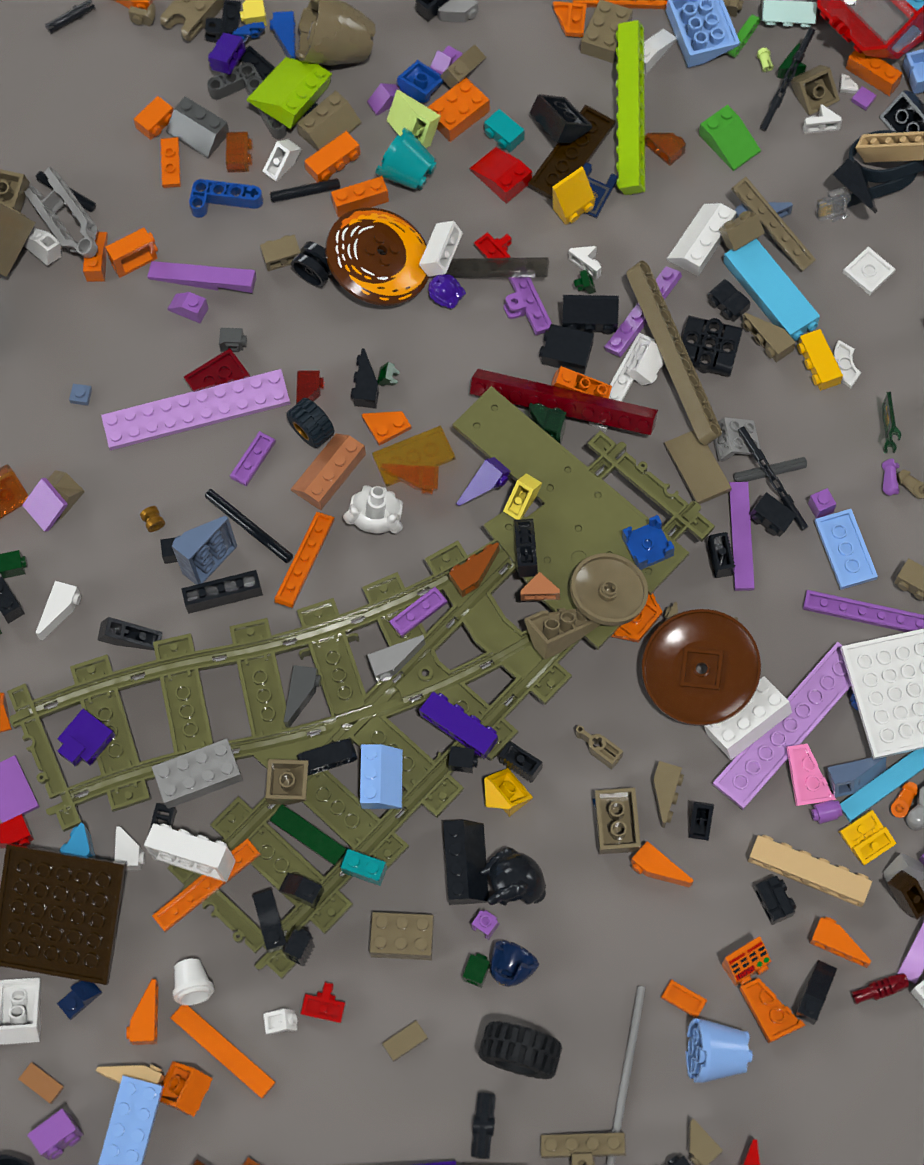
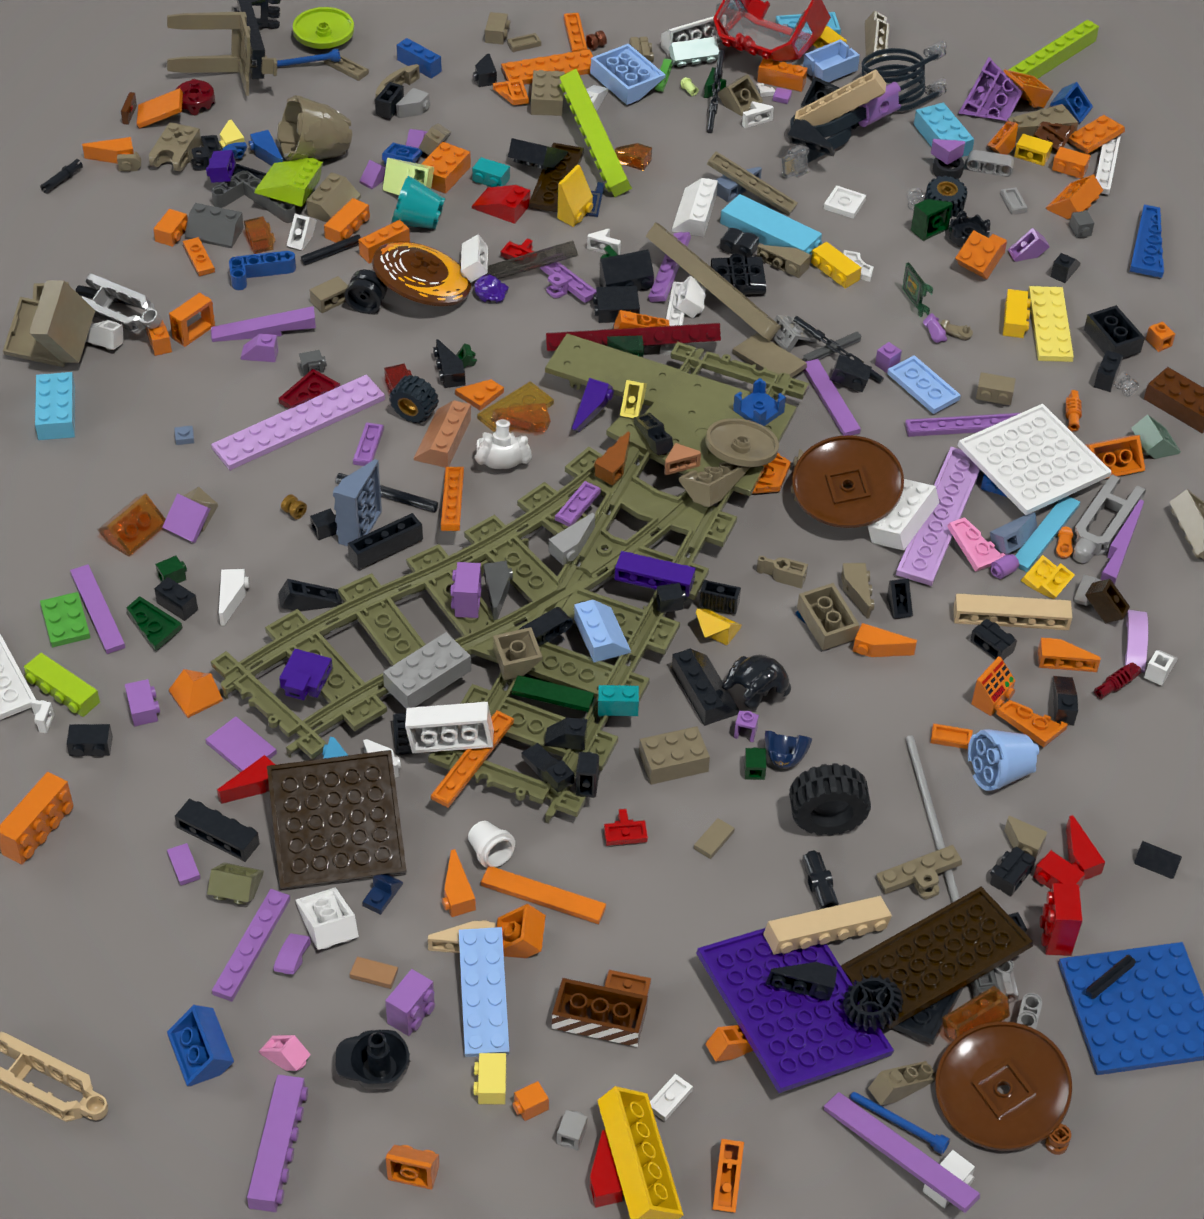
camera: 25 degrees left, 20 degrees down
white bracket [264,1009,298,1035] -> none
bright green slope [699,105,761,171] -> none
black brick [708,532,736,578] -> none
dark tan brick [719,211,765,251] -> none
none -> medium lavender brick [451,562,482,618]

